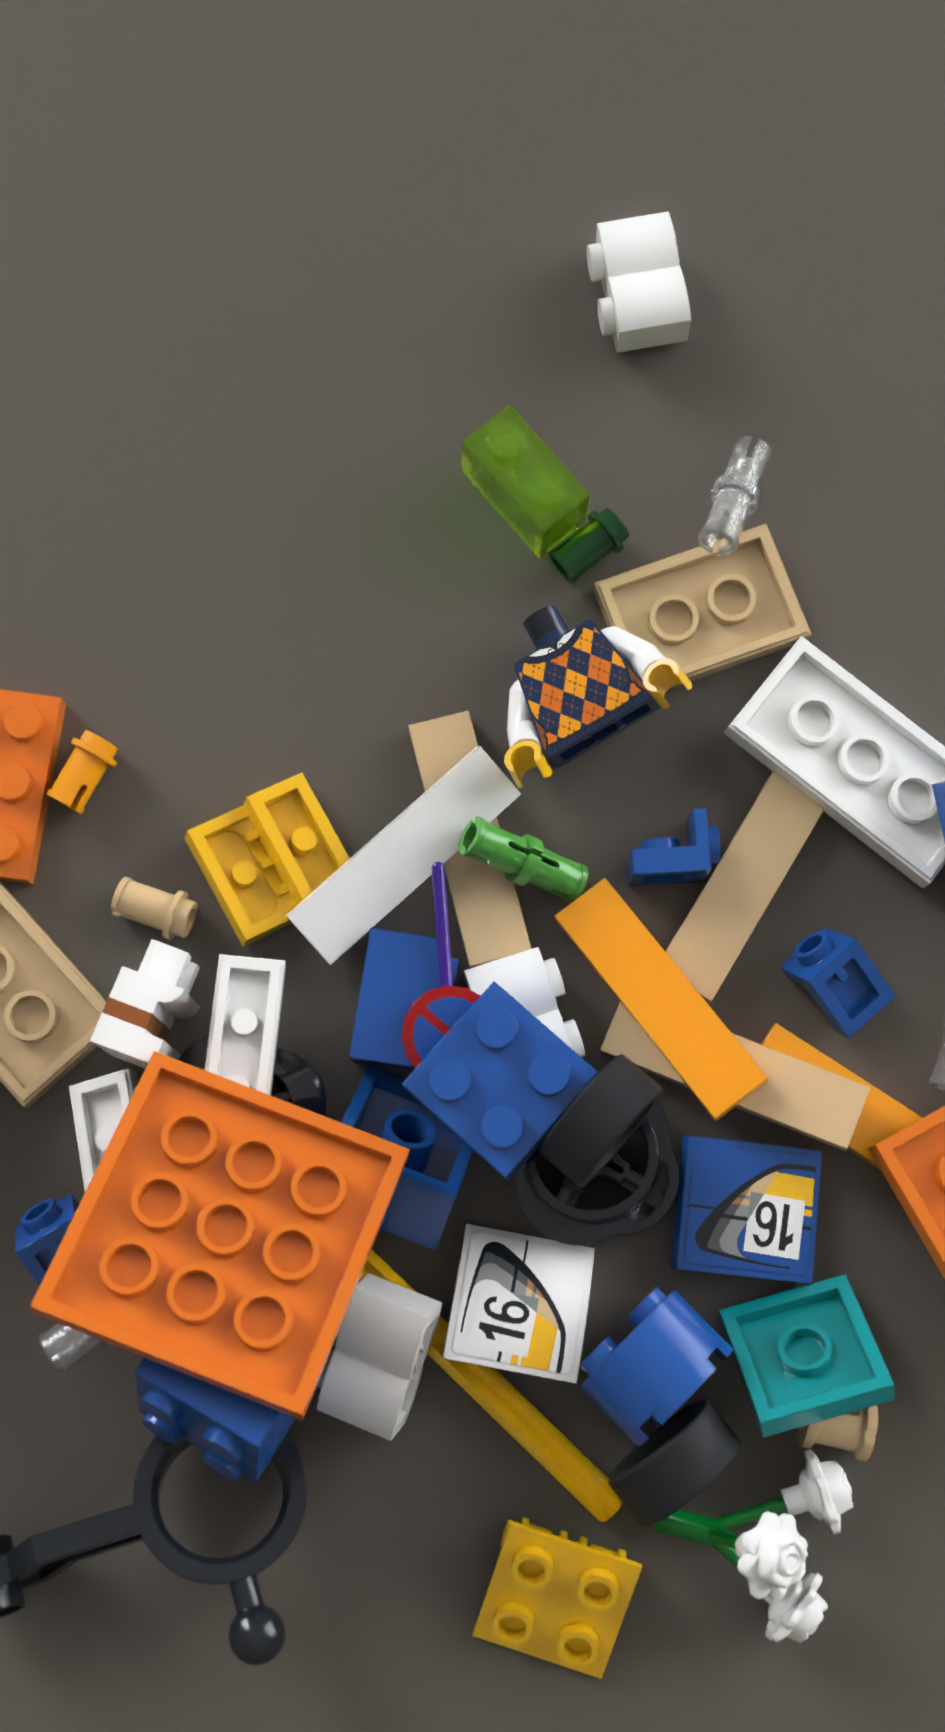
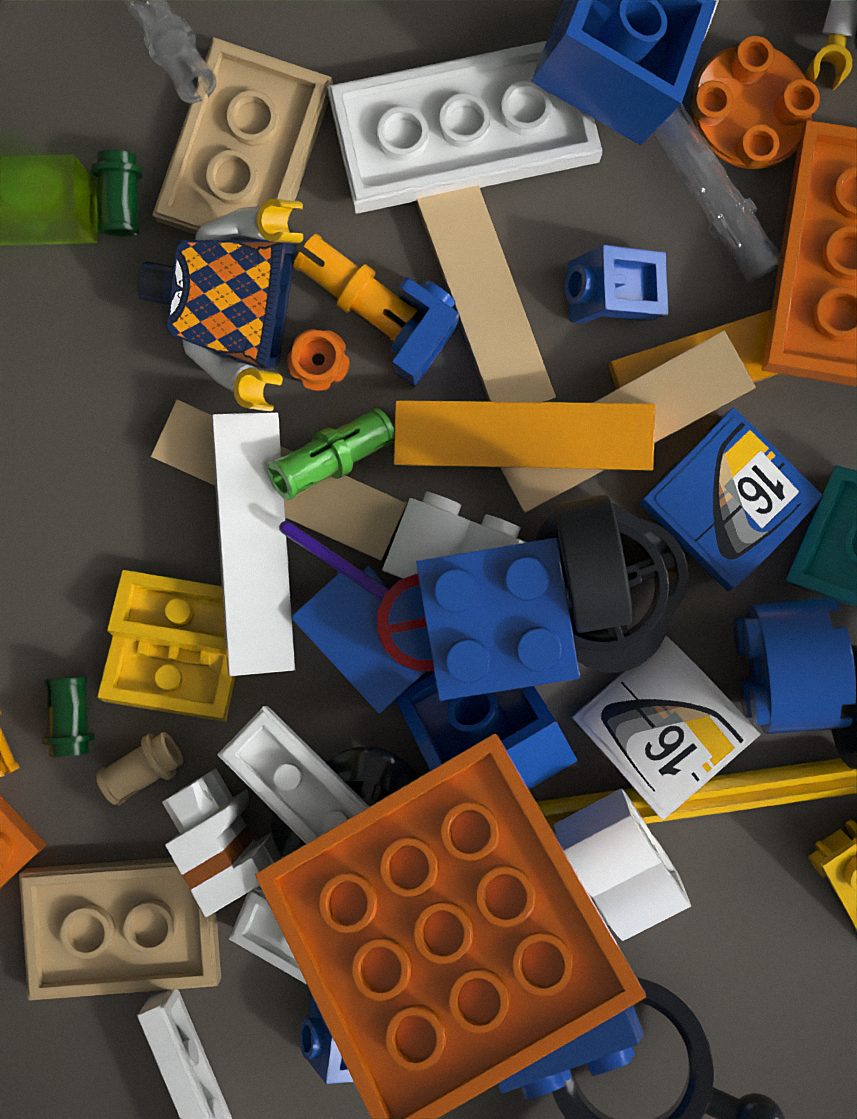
camera: 50 degrees left, 10 degrees up
none -> dark green pin [42,676,95,757]
none -> orange plate [287,329,350,391]
none -> light orange pin [293,233,419,342]

